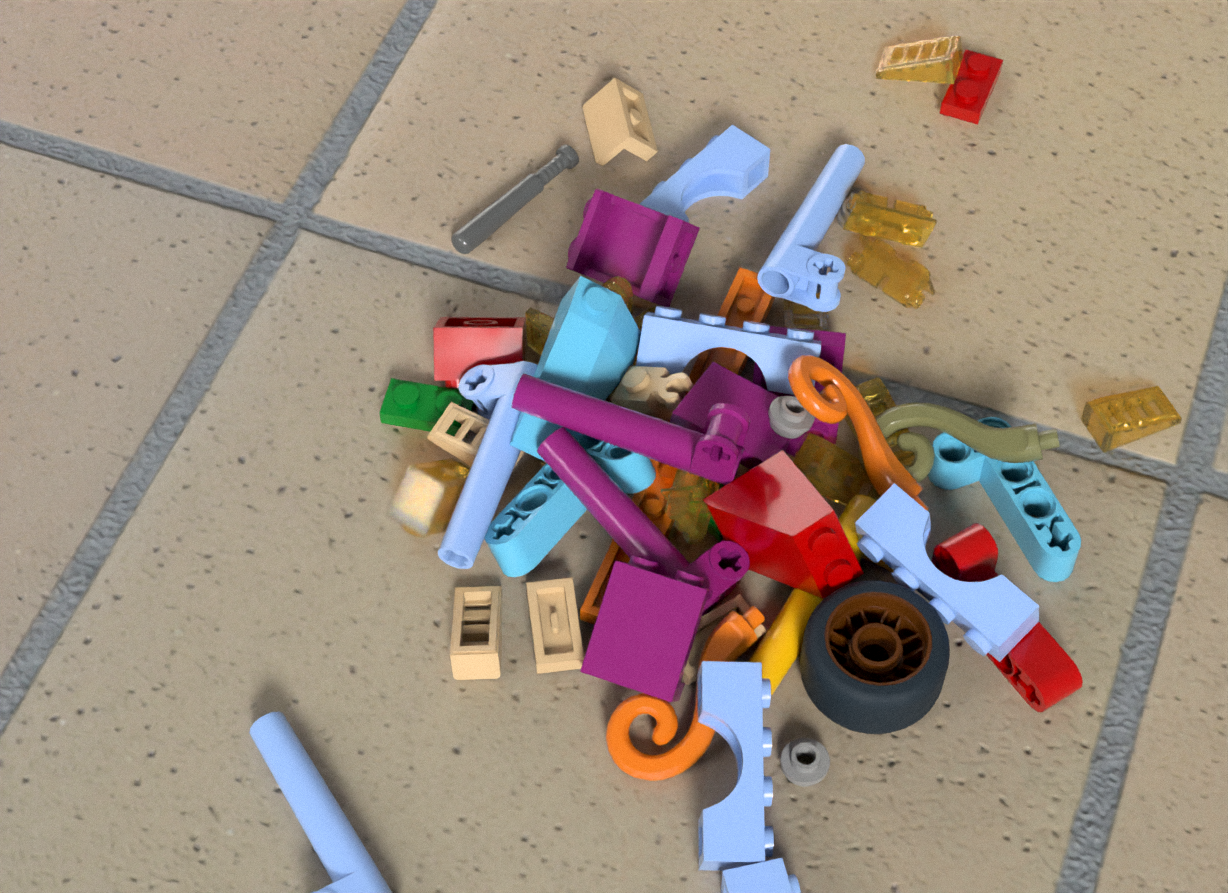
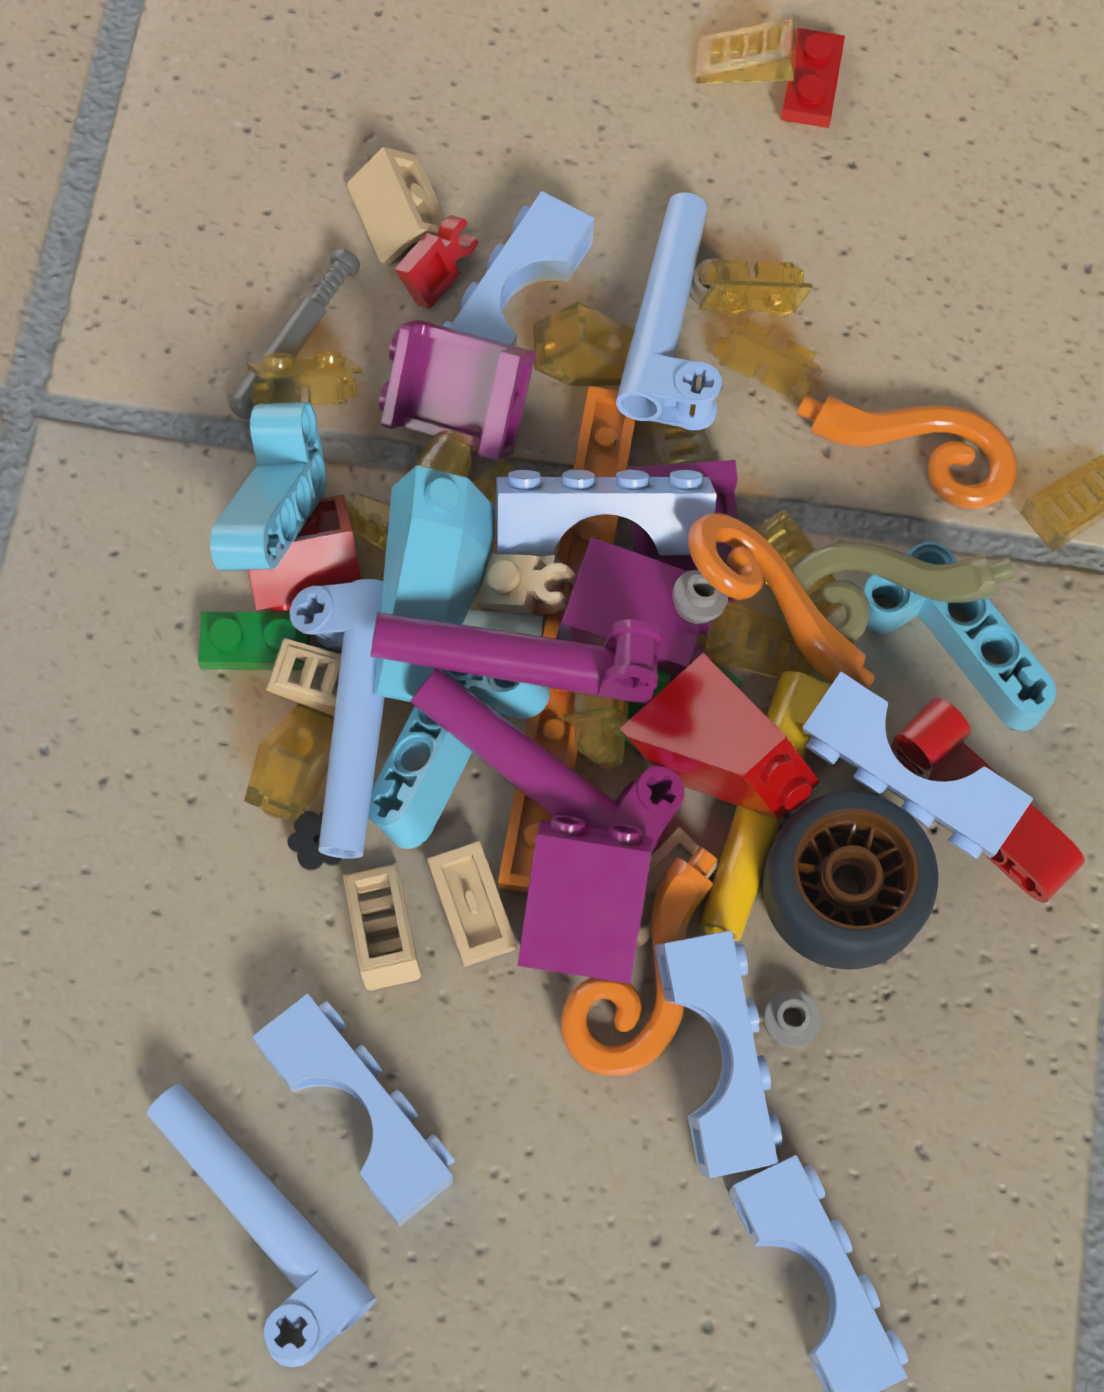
camera: 15 degrees left, 15 degrees up
none -> medium azure beam [210,402,326,571]
none -> clear yellow hinge [247,350,362,406]
none -> light blue arch [252,993,455,1227]
none -> black plant [287,811,342,871]
none -> red plate [395,215,478,309]
none -> clear yellow slope [533,301,634,386]
none -> orange plant [796,395,1017,510]

